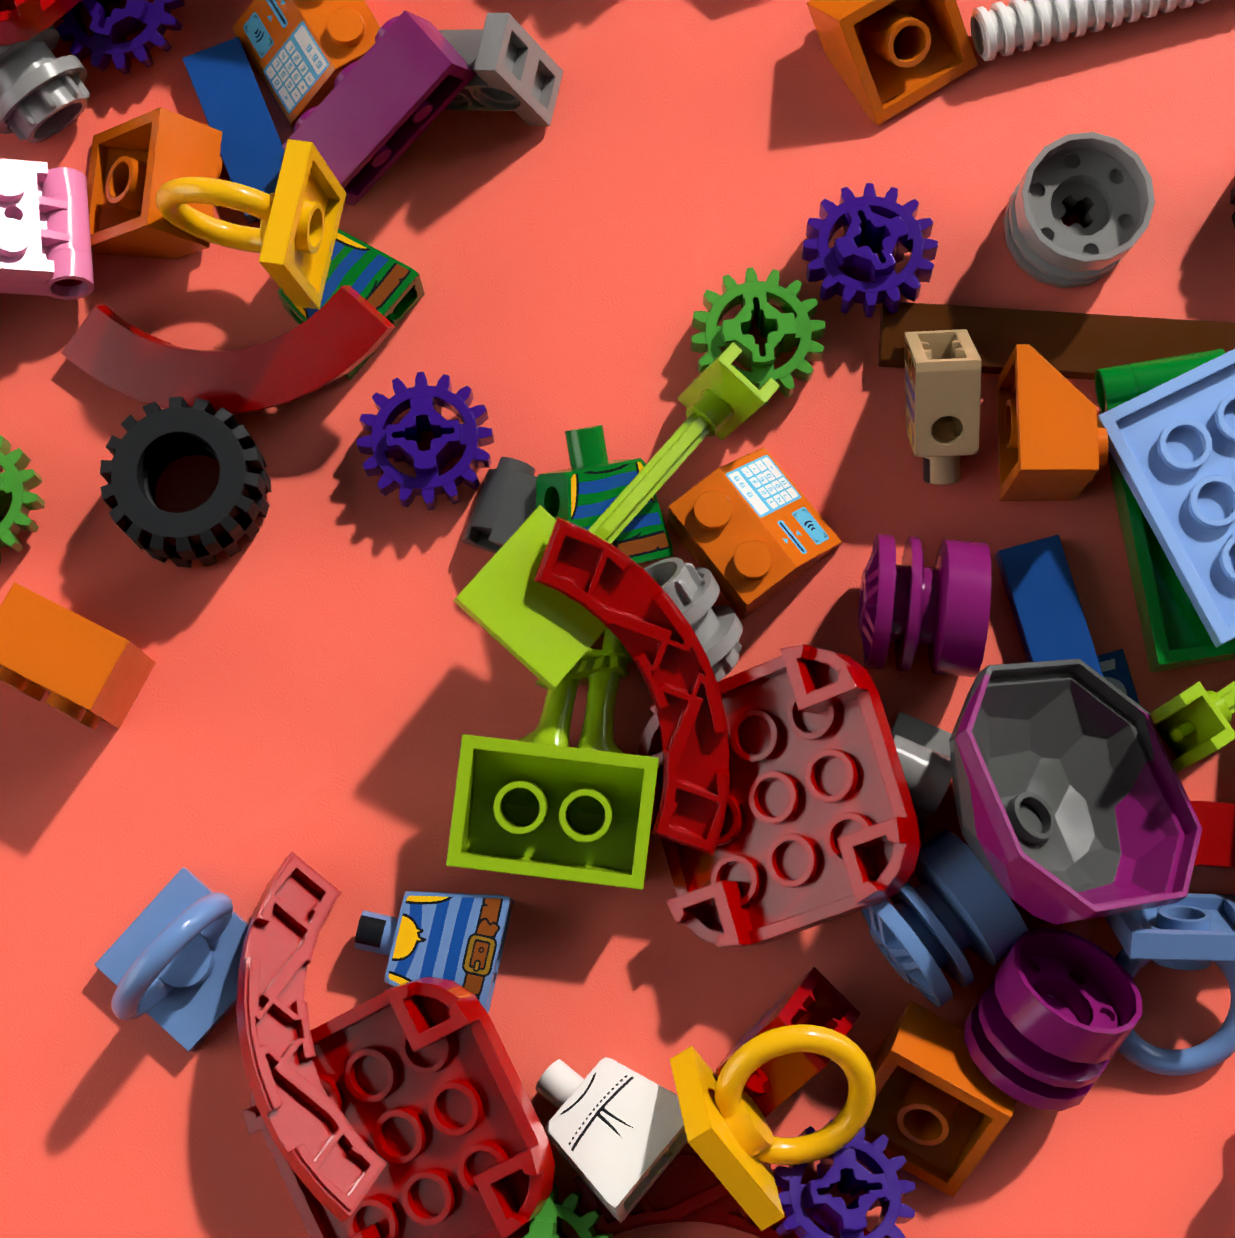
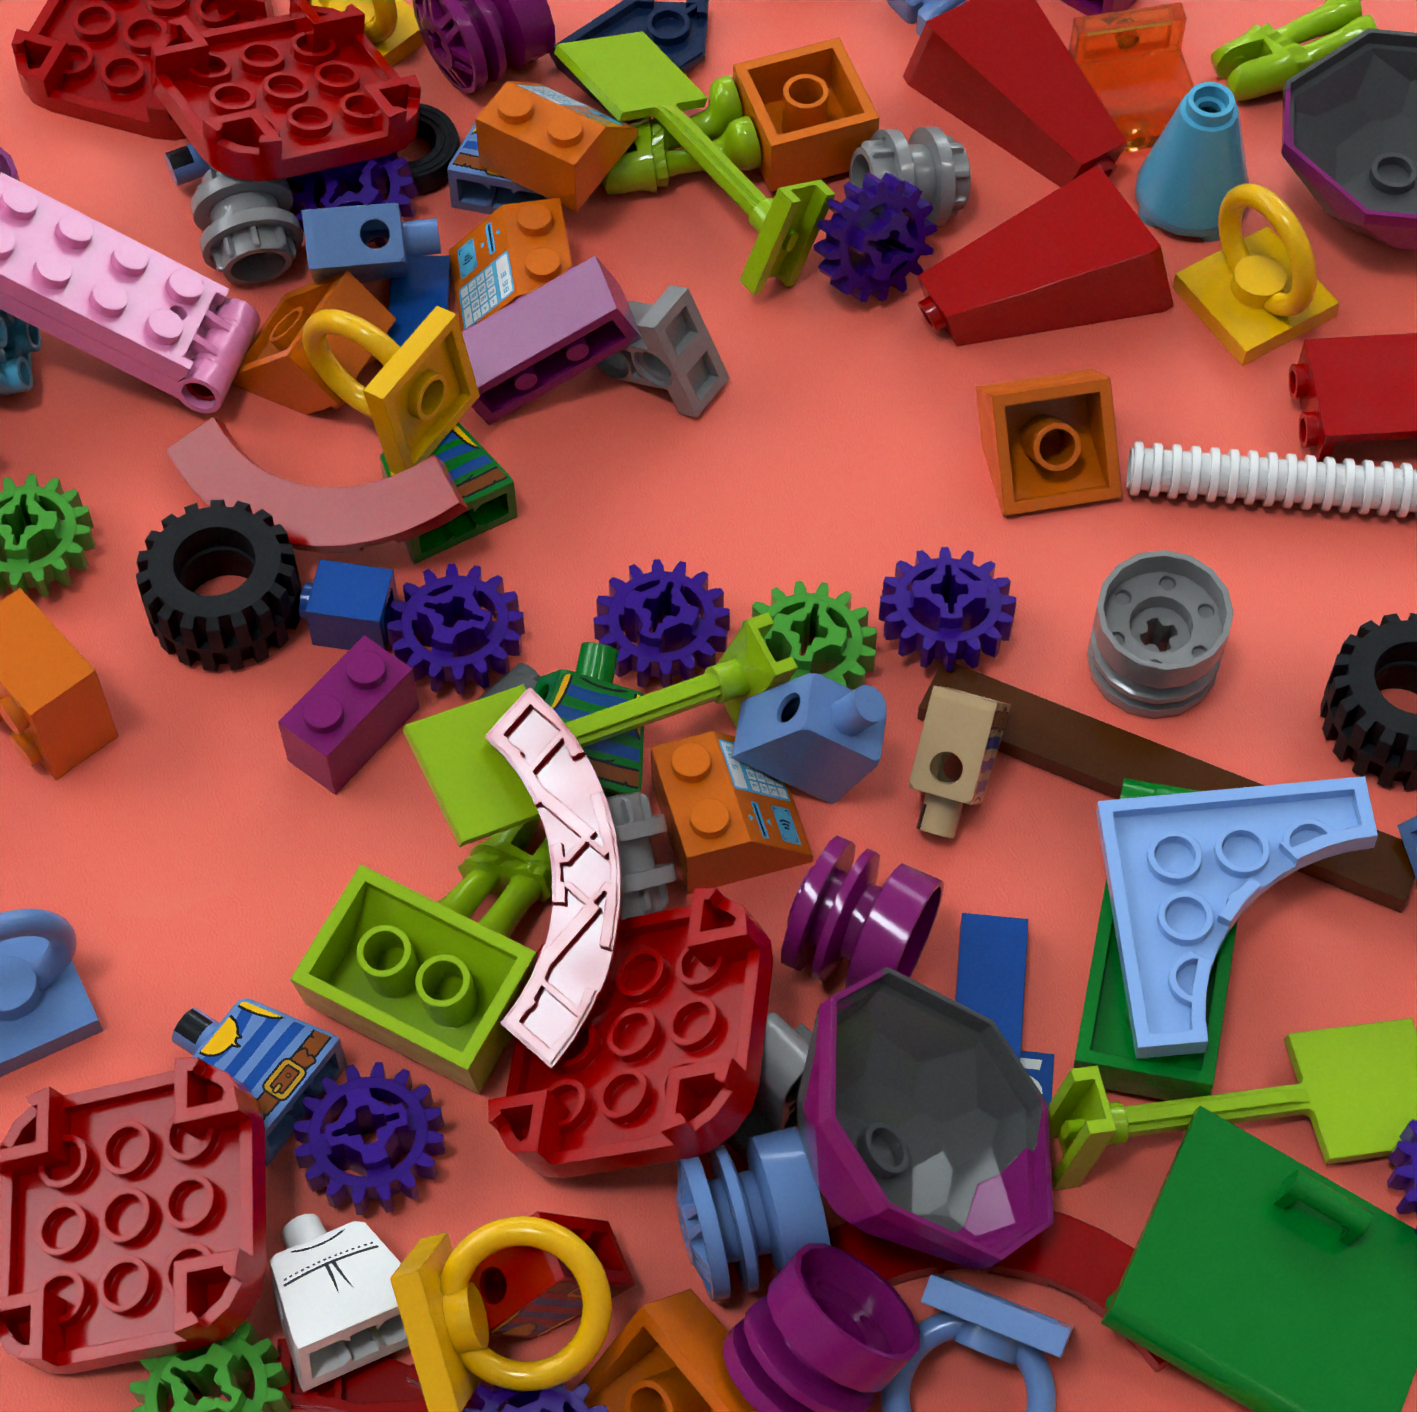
camera: 20 degrees right, 20 degrees down
tile [236,851,387,1222] -> none
orange slope [996,344,1108,501] -> none
none -> magenta brick [278,635,419,795]
none -> dark purple gear [293,1062,446,1215]
none -> blue brick [299,559,399,650]
none -> medium blue torso [301,203,441,283]
none -> dark purple gear [593,559,730,688]
none -> medium blue torso [732,673,887,804]

